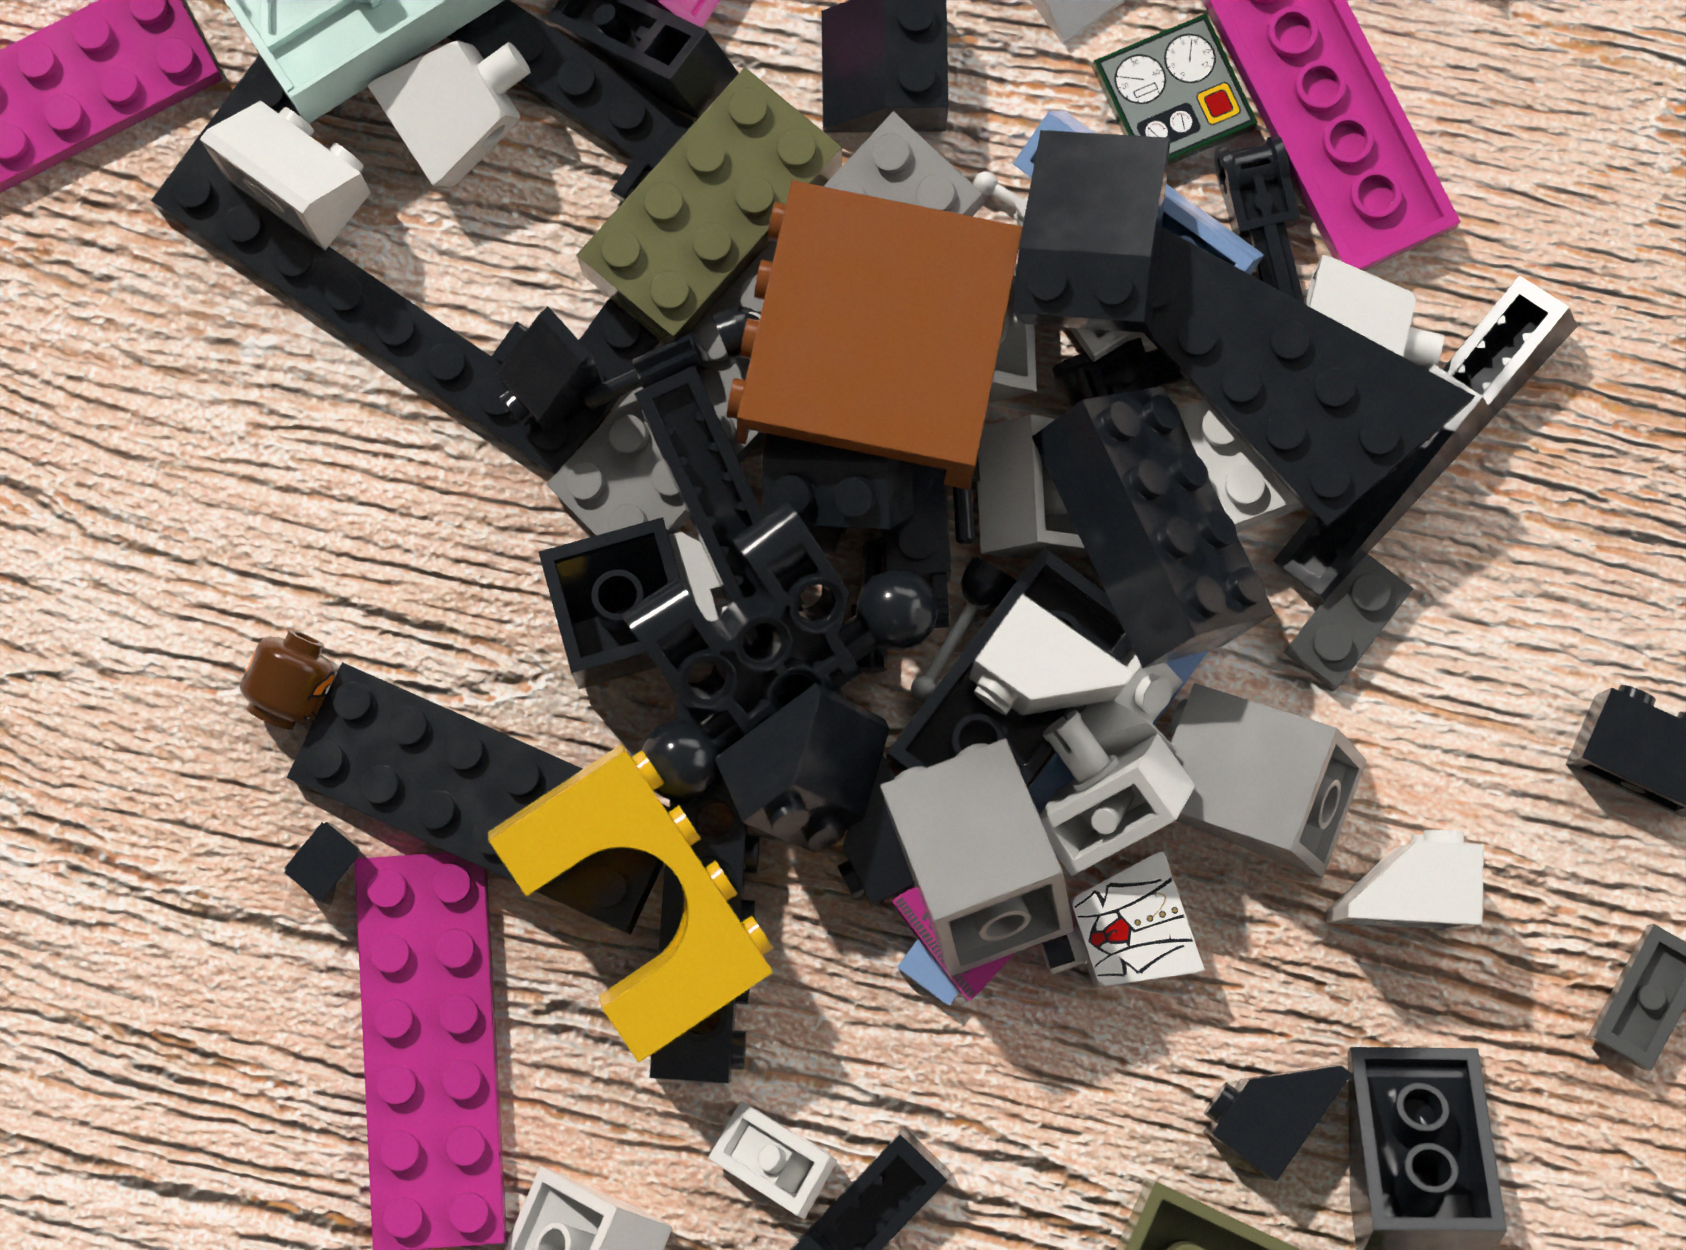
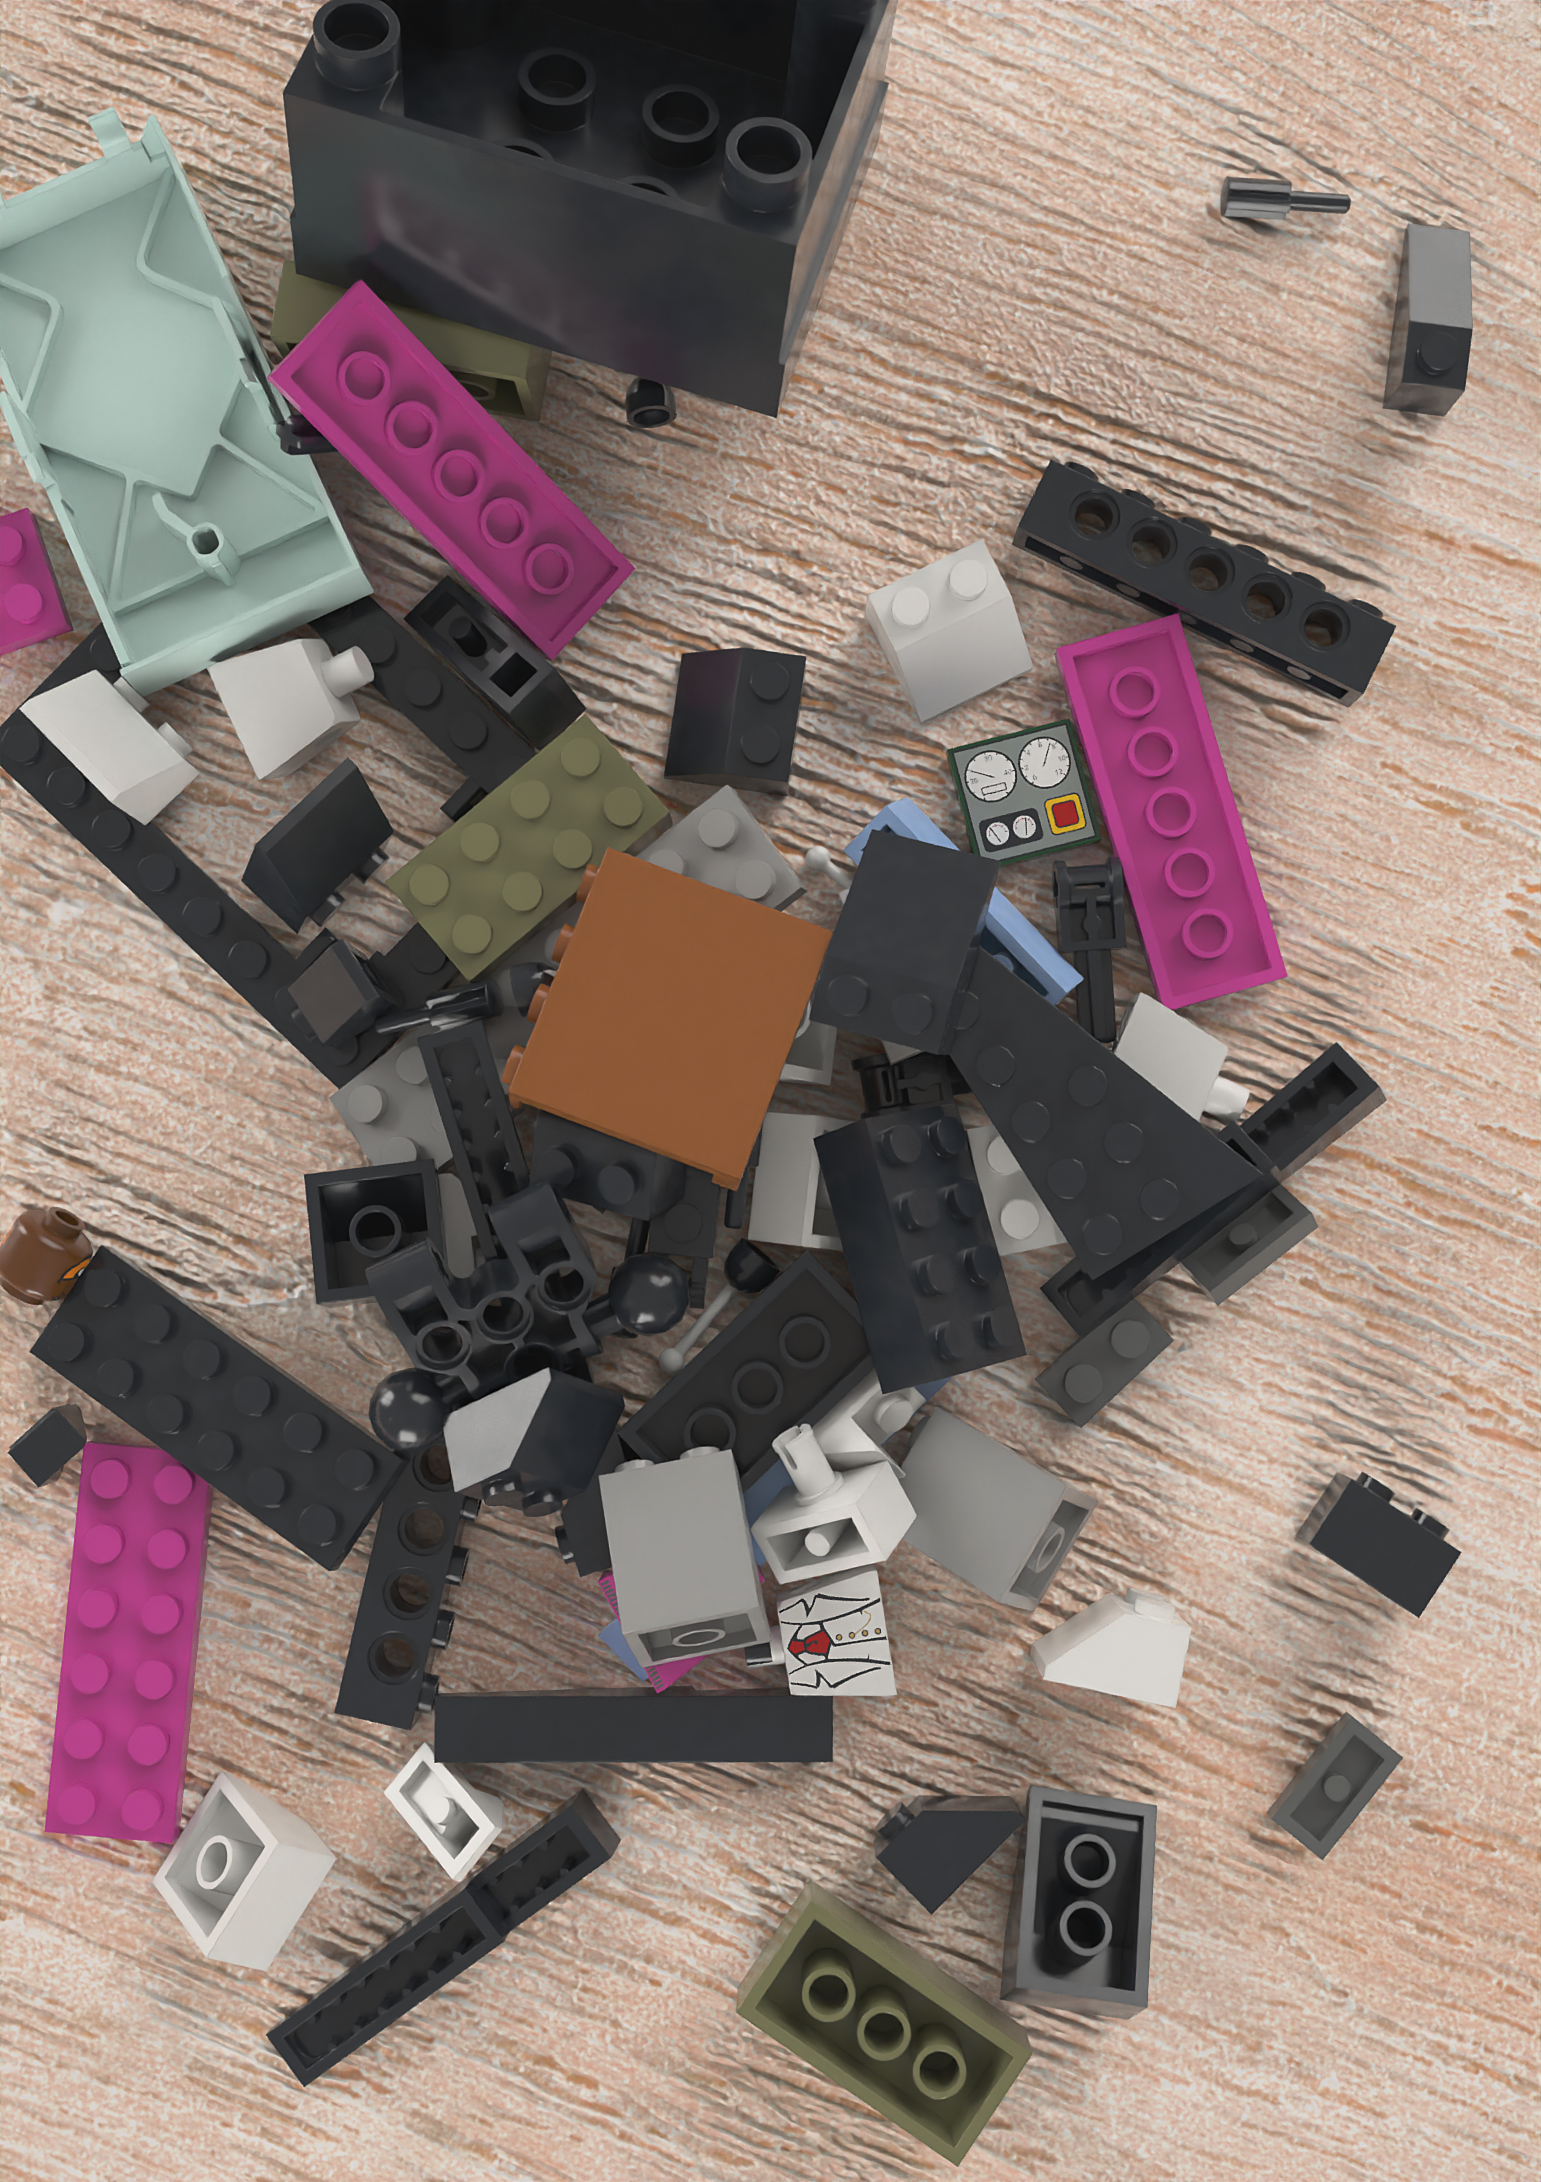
camera: 15 degrees right, 5 degrees up
yellow arch [488,744,774,1063] -> none
white slope [969,594,1134,715] -> none
none -> black slope [241,757,394,934]
none -> black slope [434,1686,833,1763]
none -> dark grey plate [1179,1184,1319,1306]

